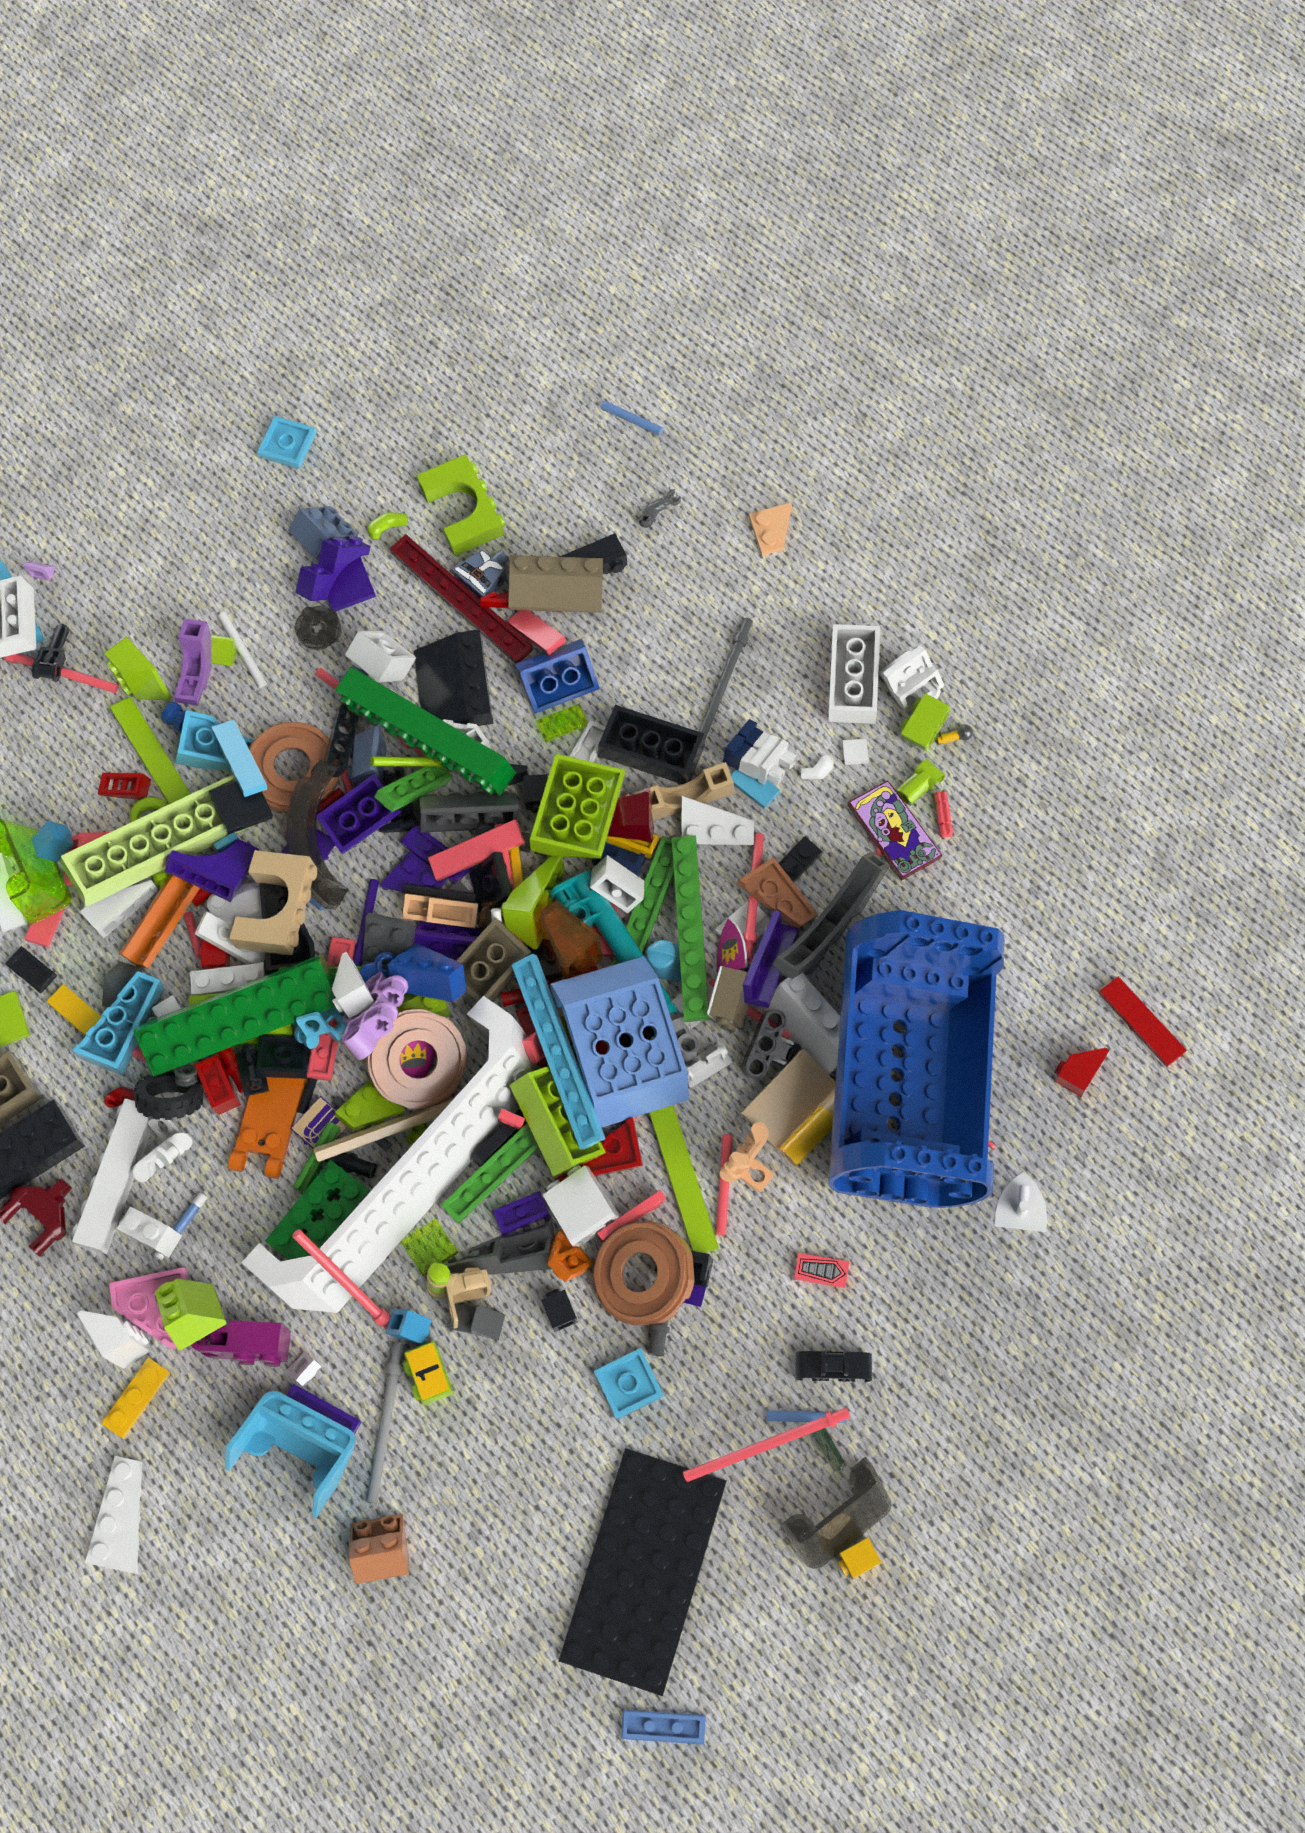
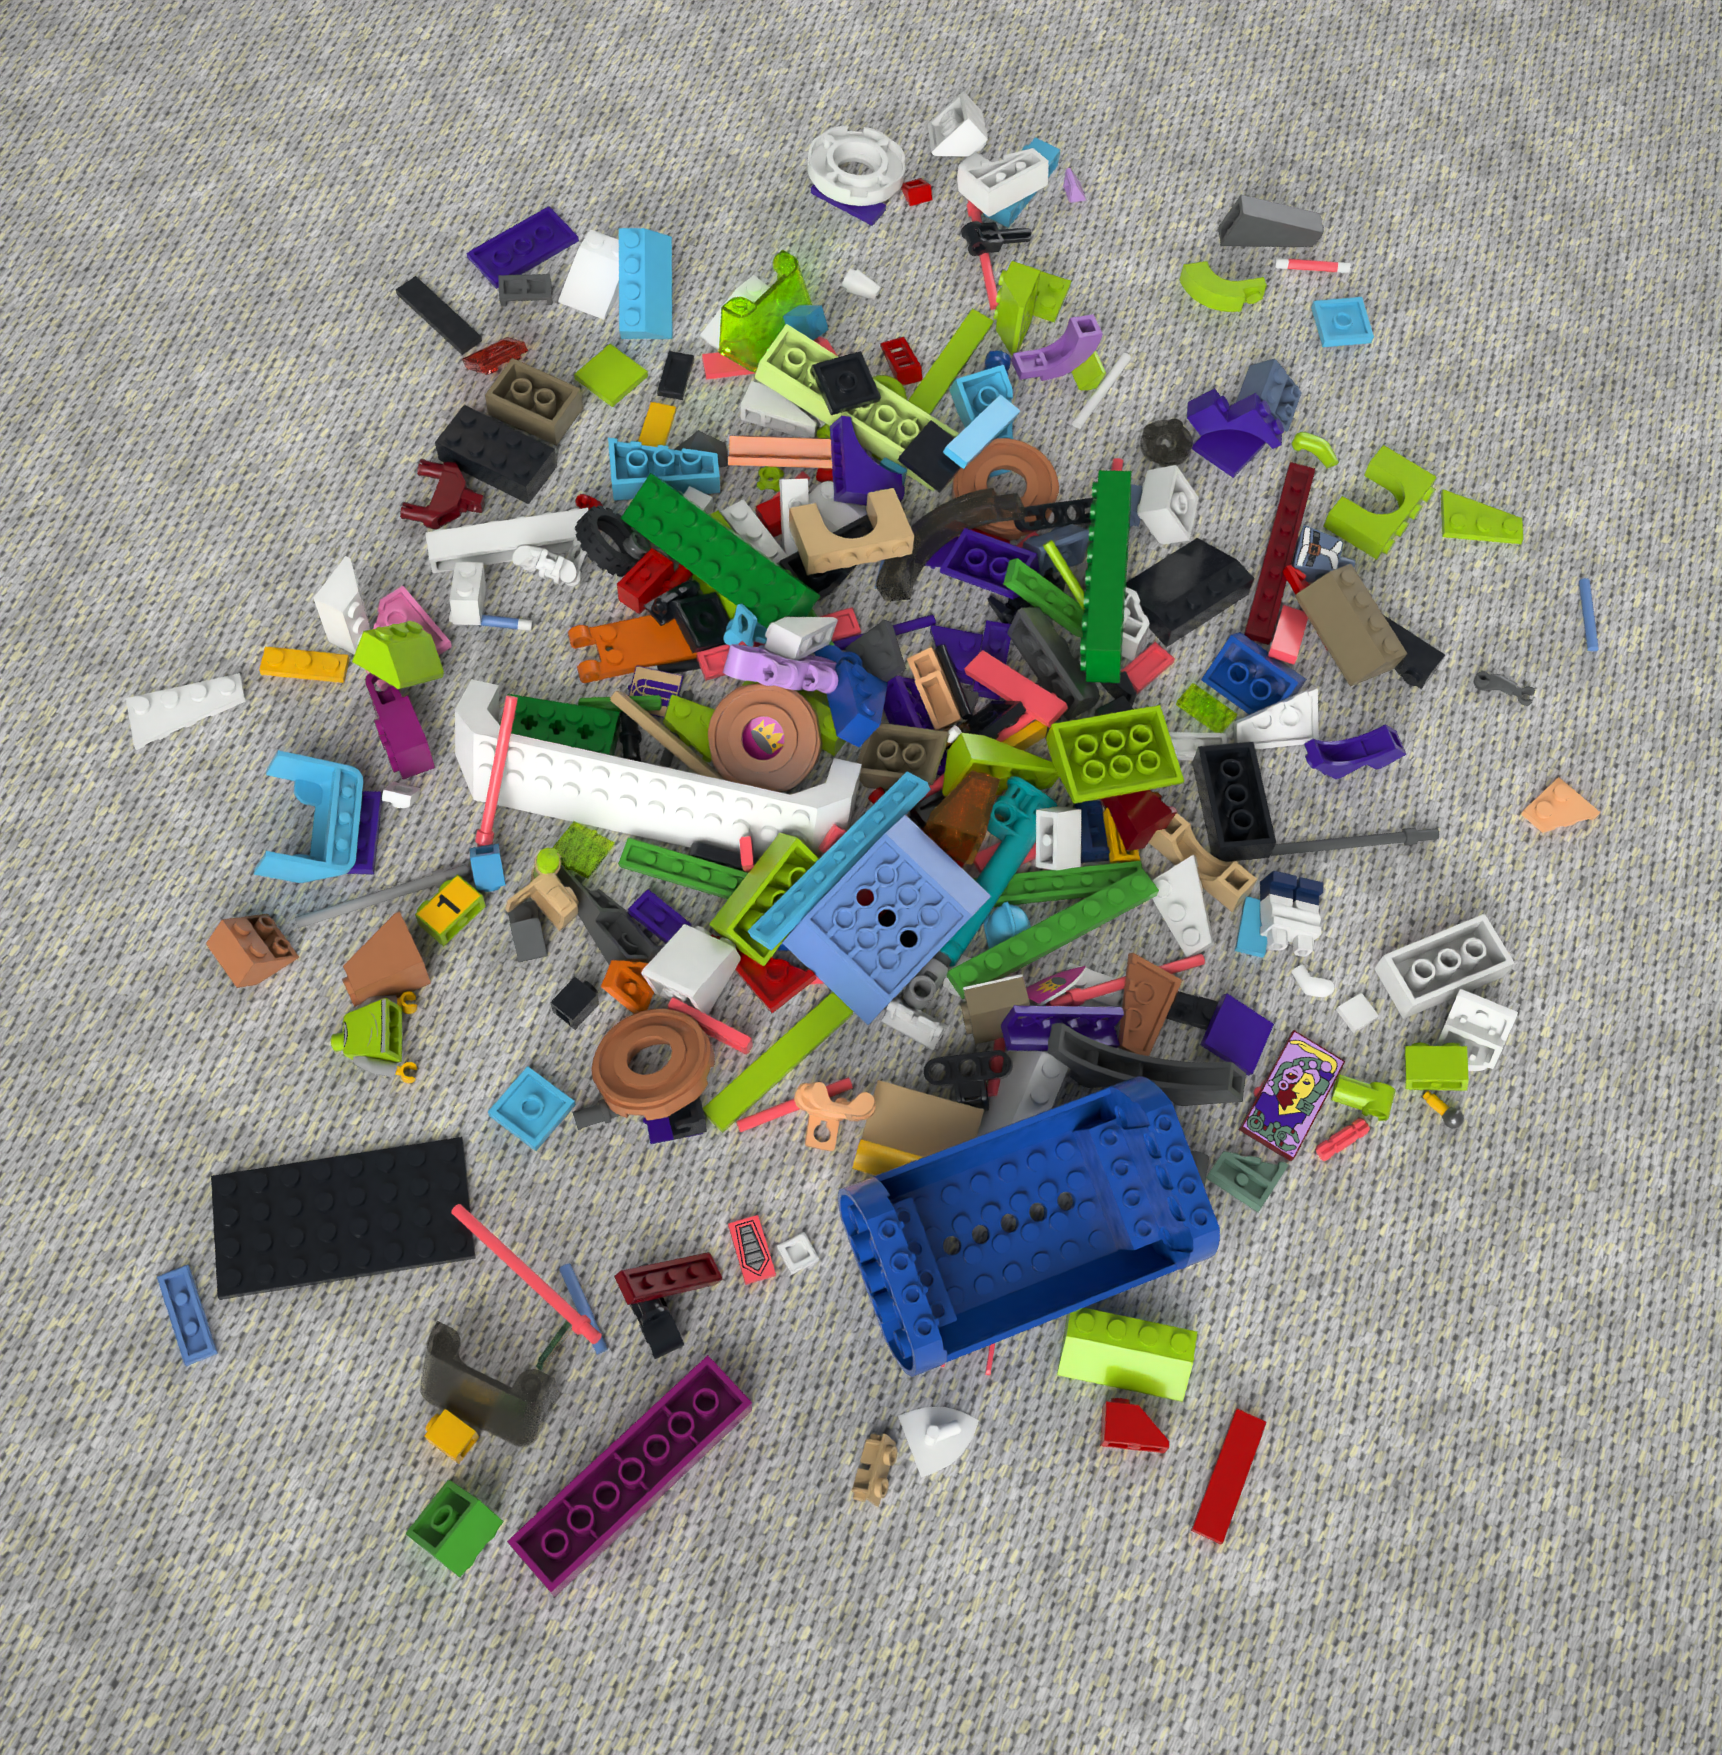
camera: 50 degrees right, 5 degrees down
none -> lime torso [331,991,417,1083]
none -> nougat slope [342,911,431,1007]
none -> bright green slope [405,1479,504,1577]
none -> magenta brick [507,1355,752,1598]
none -> dark red tile [614,1252,723,1305]
none -> lime plate [757,466,784,492]
none -> white tile [777,1232,819,1275]
none -> black tile [811,351,881,416]
none -> white cone [842,268,881,301]
none -> tan hinge [851,1434,897,1507]
none -> lime plate [1033,271,1072,323]
none -> lime slope [1057,1308,1198,1402]
none -> coral tile [1120,642,1175,694]
none -> lime arch [1179,261,1267,312]
none -> dark purple tile [1200,993,1274,1076]
none -> sand green wing [1206,1151,1288,1212]
none -> dark grey slope [1218,194,1324,247]
none -> white wing [1234,687,1319,749]
none -> coral bar [1275,258,1350,273]
none -> dark purple arch [1304,724,1407,779]
none -> lime wing [1441,489,1524,544]

